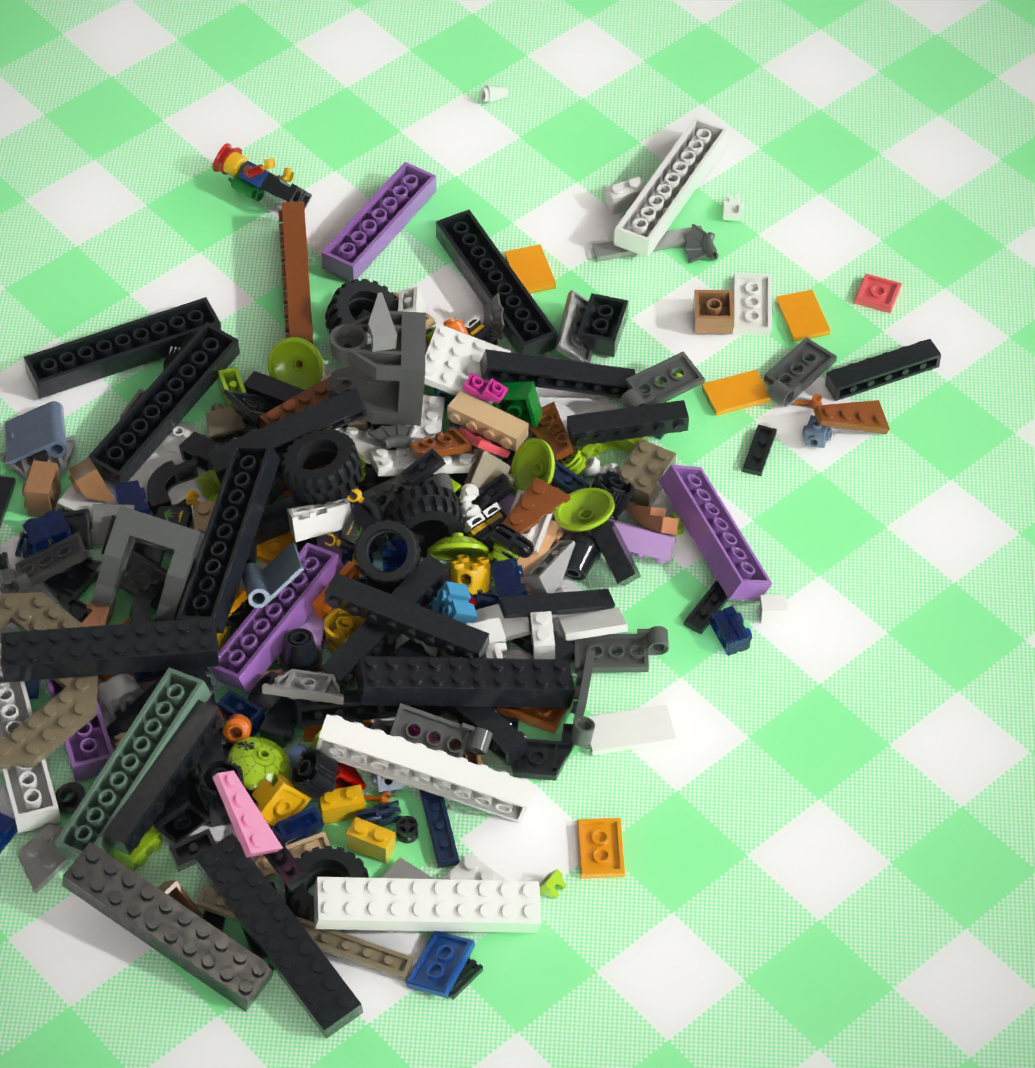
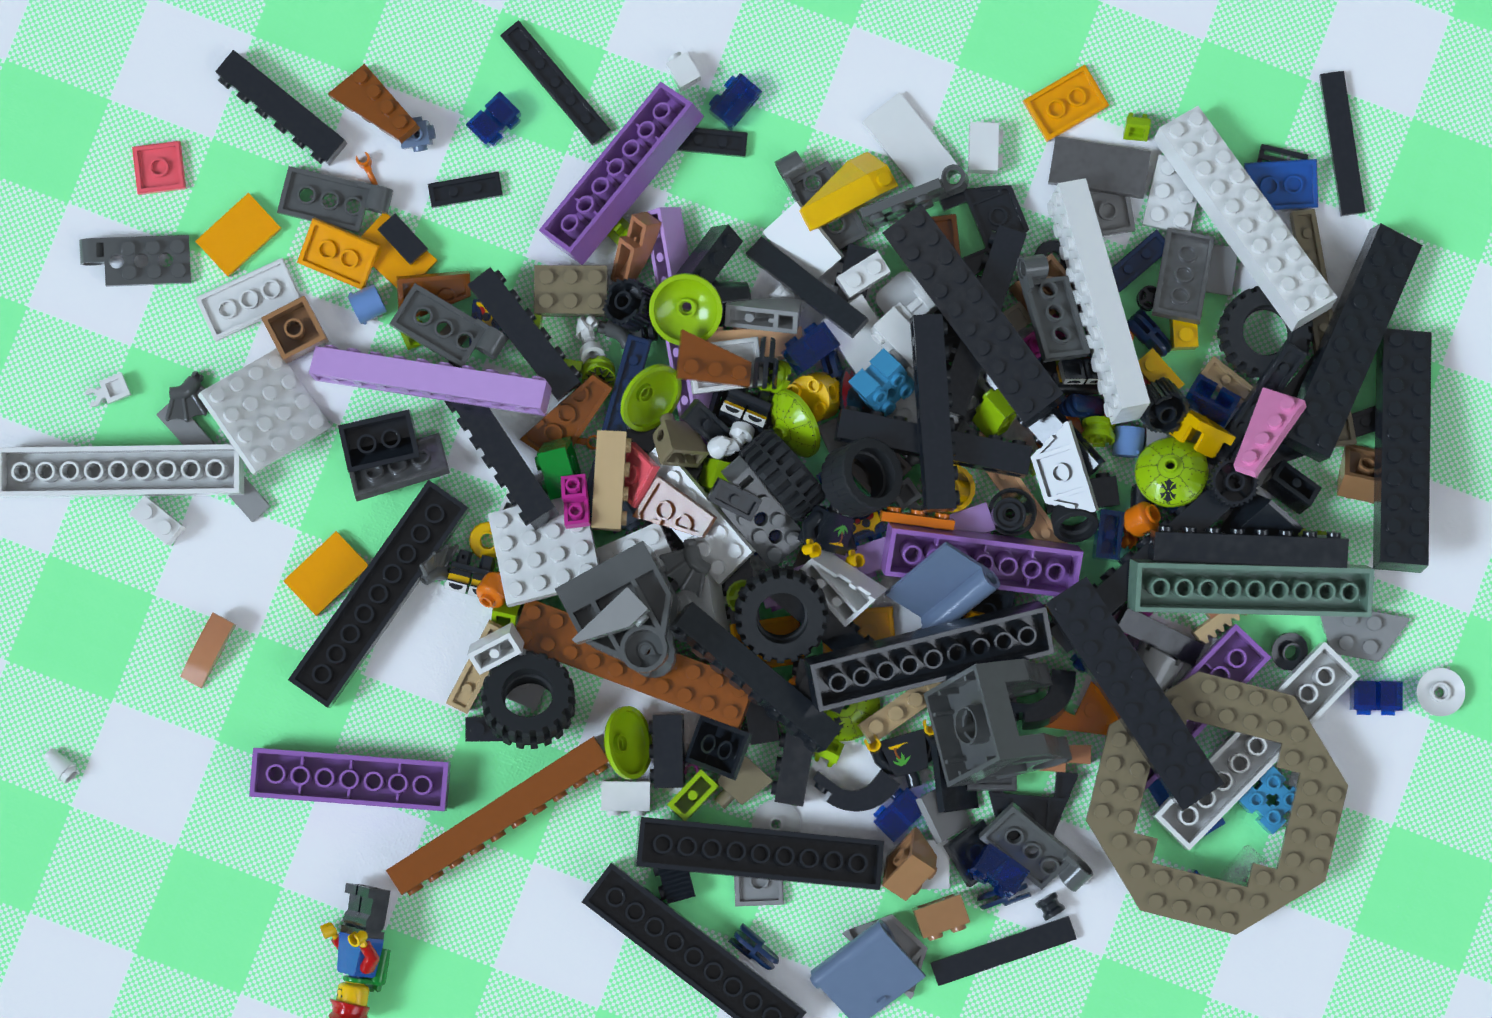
camera: 120 degrees left, 35 degrees up
none -> dark grey hinge [79,235,191,287]
none -> nougat slope [180,612,236,689]
none -> white plate [198,348,332,475]
none -> light orange tile [297,217,381,289]
none -> lavender brick [309,345,552,416]
none -> medium blue piece [348,284,387,325]
none -> black tile [377,213,428,265]
none -> dark orange wing [396,271,471,317]
none -> clear blue piece [465,91,522,149]
none -> black tile [500,20,611,146]
none -> white brick [601,781,651,816]
none -> dark blue arm [728,923,779,970]
none -> yellow wedge [799,152,898,232]
none -> white brick [967,122,1003,174]
none -> flat silver tile [1048,137,1151,199]
none -> light grey tile [1090,191,1136,237]
none -> flat silver tile [1152,228,1215,325]
none -> black tile [1319,71,1366,217]

